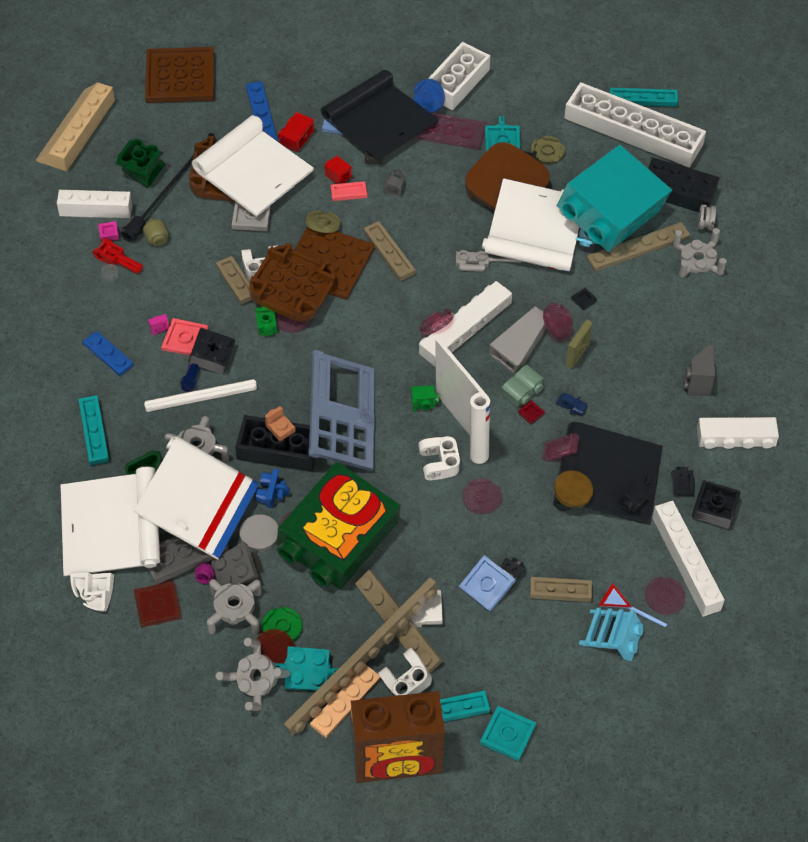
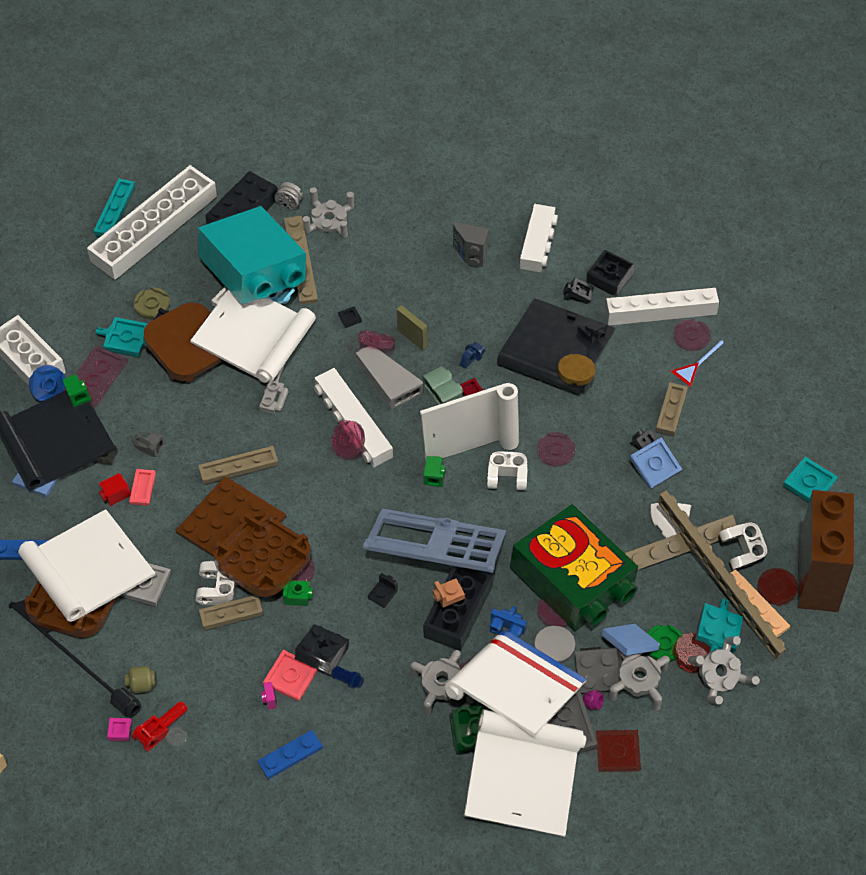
camera: 75 degrees left, 0 degrees up
white brick [57,190,132,218] -> none
white brick [70,572,114,611] -> none
teal plate [78,395,109,466] -> none
dark green piece [116,139,165,188] -> none
white axle [144,379,257,412] -> none
red brick [278,112,315,152] -> none
olive tile [305,210,341,233] -> none
teal plate [440,691,490,722] -> none
clear pink tile [542,433,580,461] -> none
medium azure plate [579,608,644,661] -> none
none -> green brick [63,374,91,407]
none -> black bracket [367,573,398,608]
none -> medium blue tile [602,624,660,656]

